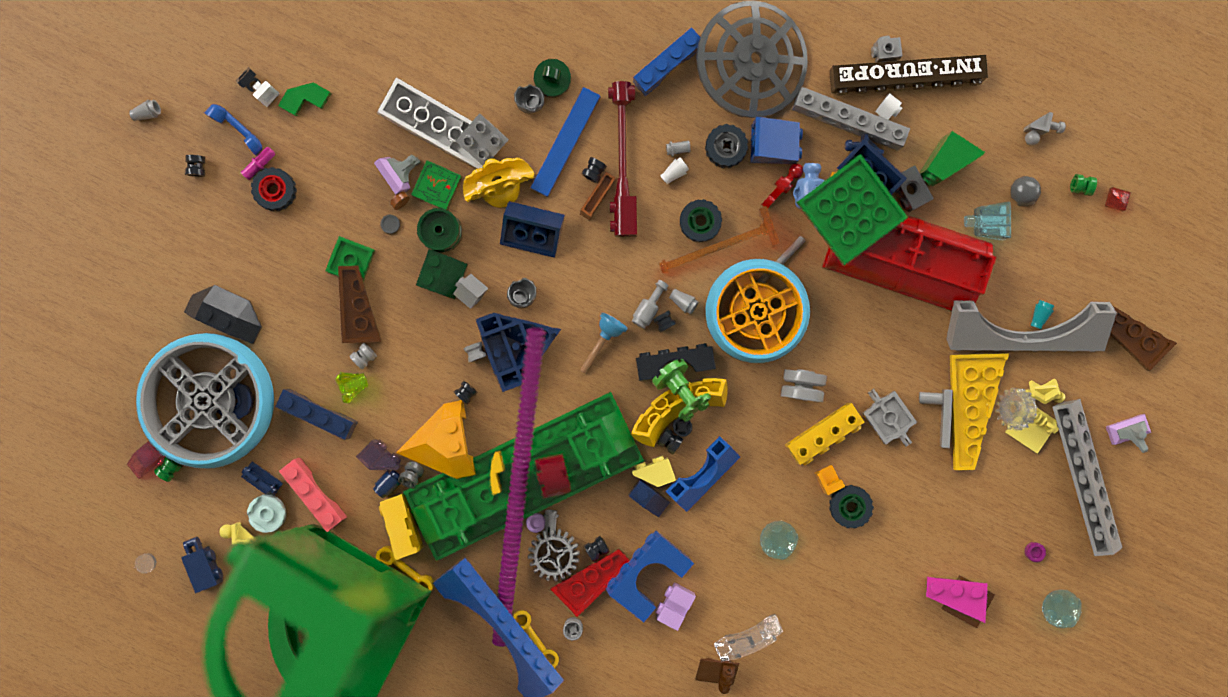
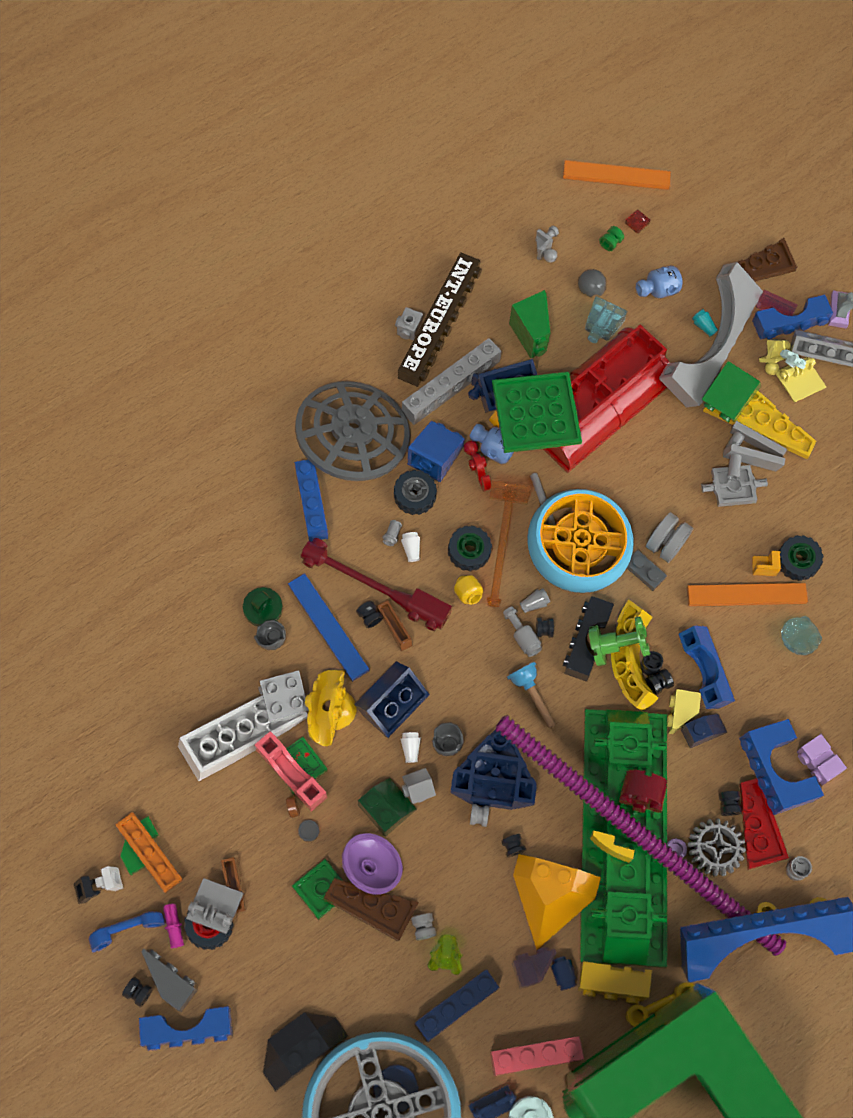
camera: 65 degrees left, 20 degrees down
light grey cone [129,99,161,121] -> none
piece [374,155,420,194] -> none
dark grey wheel [398,461,424,488] -> none
dark green wheel [417,208,462,253] -> none
light grey pin [543,510,559,535] -> none
yellow brick [785,403,865,466] -> none
white plate [875,93,902,120] -> none
dark grey brick [895,165,934,212] -> none
clear gear [996,388,1038,430] -> none
none -> orange tile [115,812,183,894]
none -> blue arch [139,1007,233,1051]
none -> dark grey slope [141,949,198,1012]
none -> light grey hinge [186,878,244,934]
none -> dark orange piece [221,857,246,913]
none -> coral arch [255,731,327,812]
none -> medium lavender dish [342,833,402,894]
none -> white cone [400,732,421,763]
none -> yellow head [454,575,483,605]
none -> orange tile [563,160,671,190]
none -> dark grey plate [627,550,667,591]
none -> medium blue piece [636,265,683,298]
none -> orange tile [687,583,808,606]
none -> green slope [702,361,761,422]
none -> light grey piece [723,444,785,480]
none -> blue arch [752,295,833,340]
none -> clear pink panel [756,290,798,316]
none -> light aqua piece [780,349,806,369]

